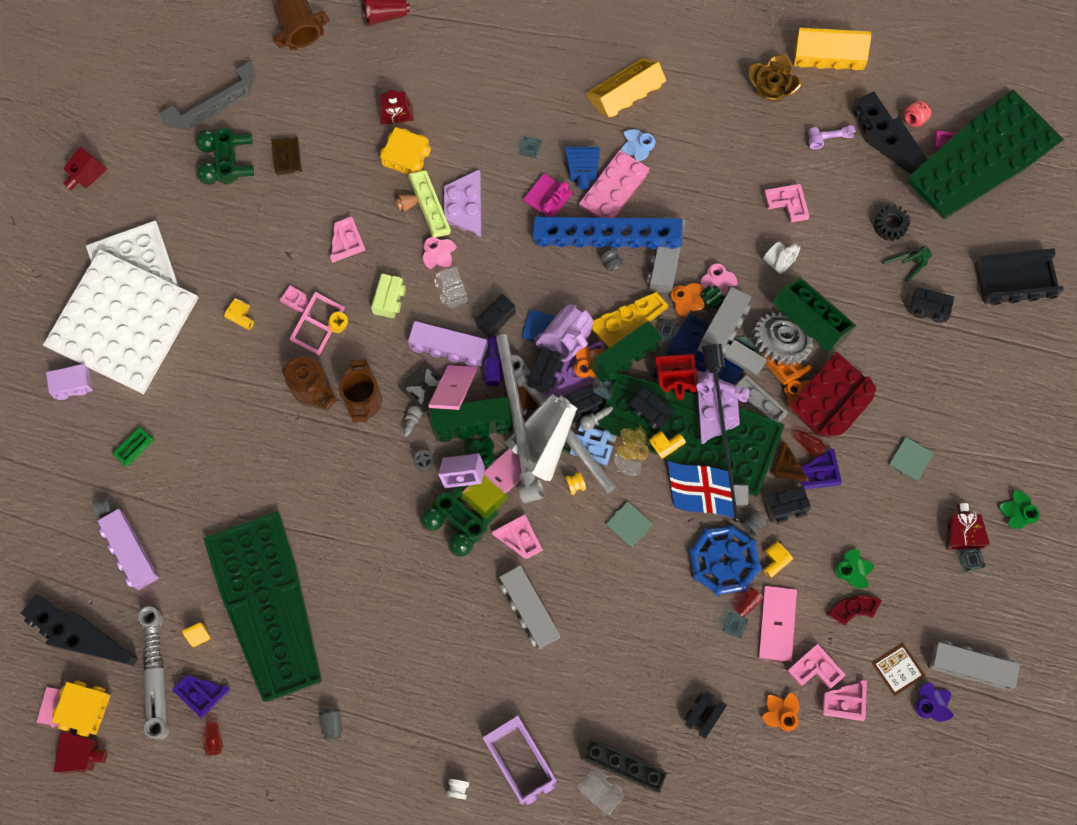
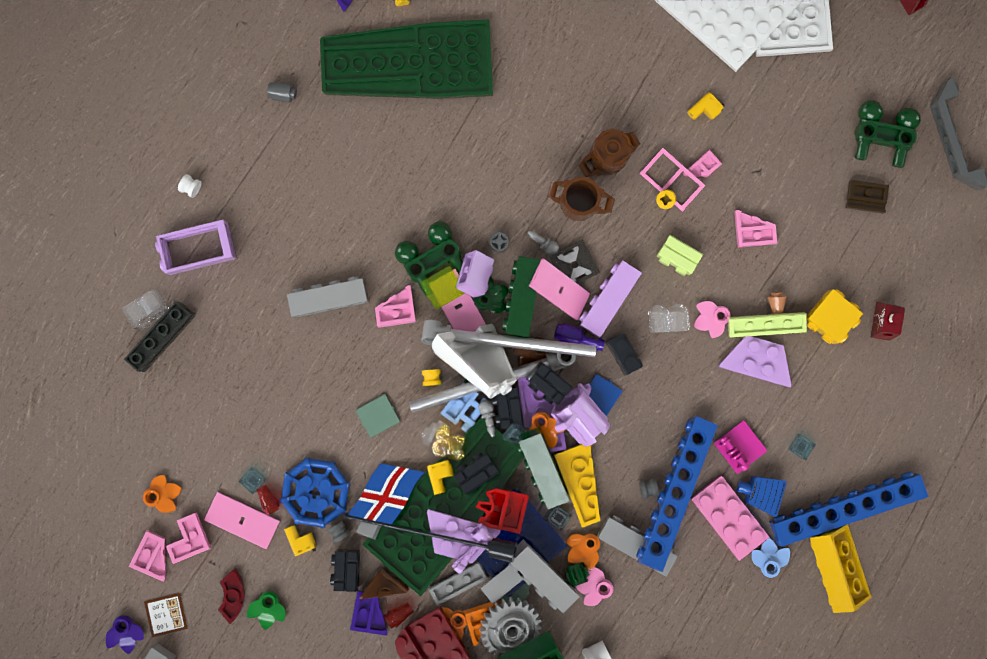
camera: 105 degrees right, 15 degrees up
black brick [683,691,727,739] -> none
none -> blue brick [769,471,929,547]

